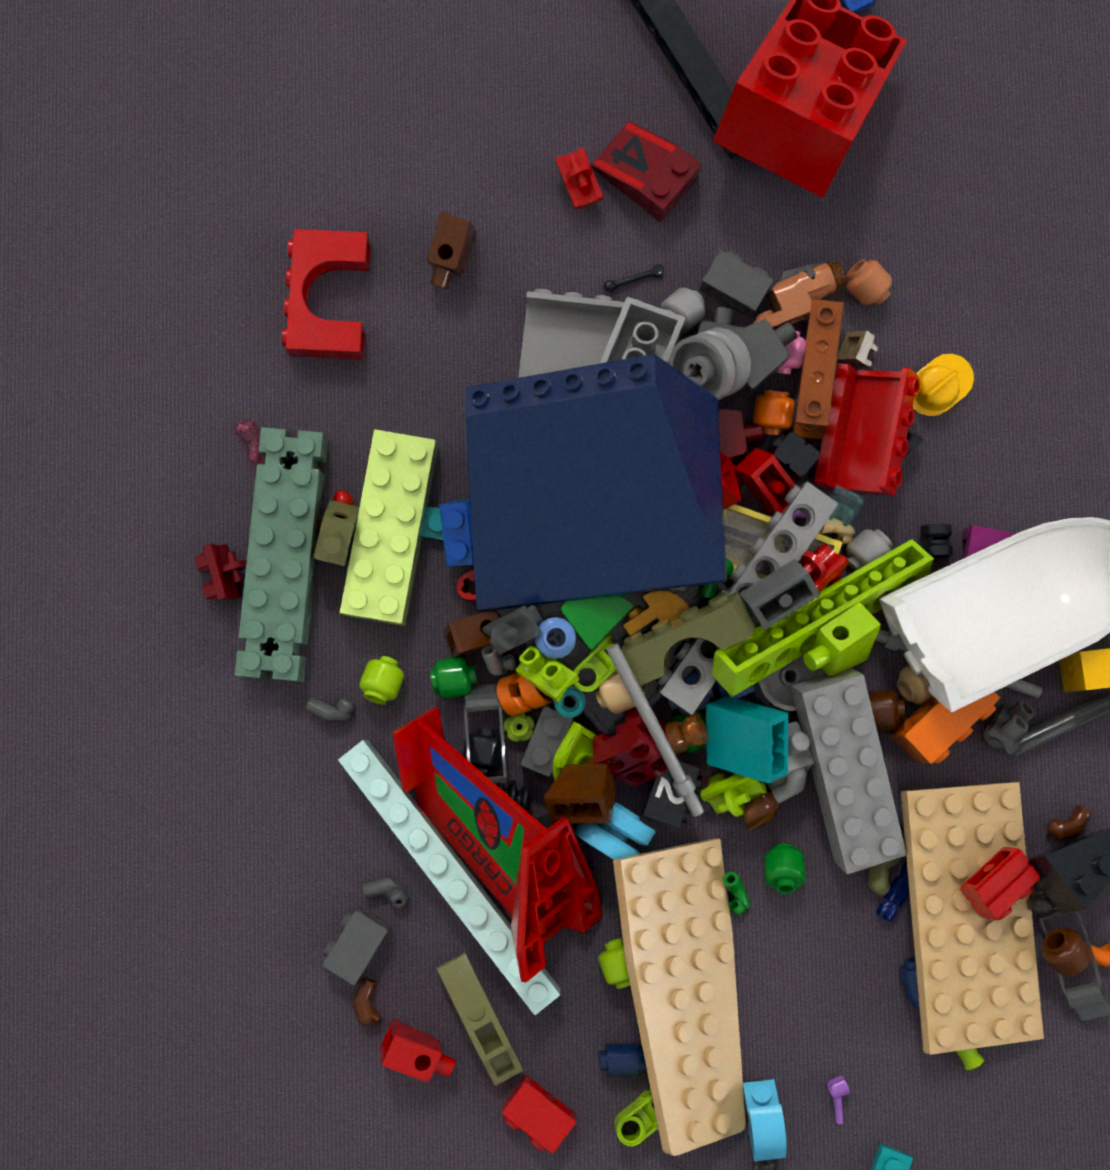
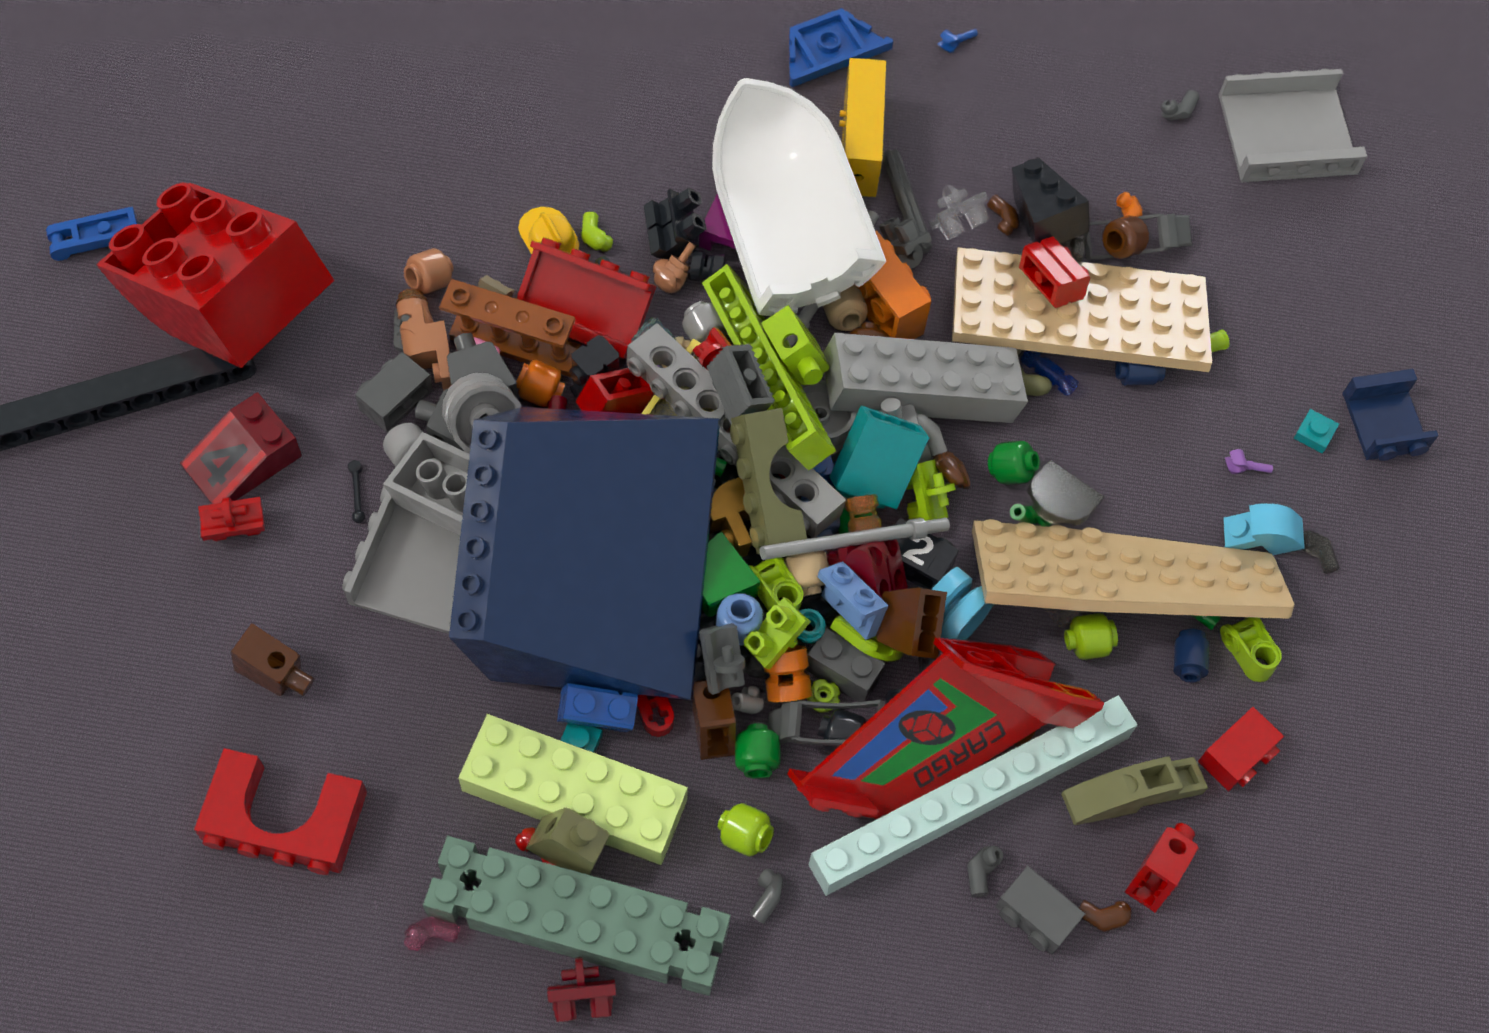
camera: 85 degrees left, 20 degrees down
none -> lime arm [581,212,613,252]
none -> black hips [643,188,706,260]
none -> nougat piece [653,242,696,294]
none -> medium blue bracket [817,561,888,640]
none -> clear hips [929,185,989,241]
none -> clear smoke tile [1027,460,1105,526]

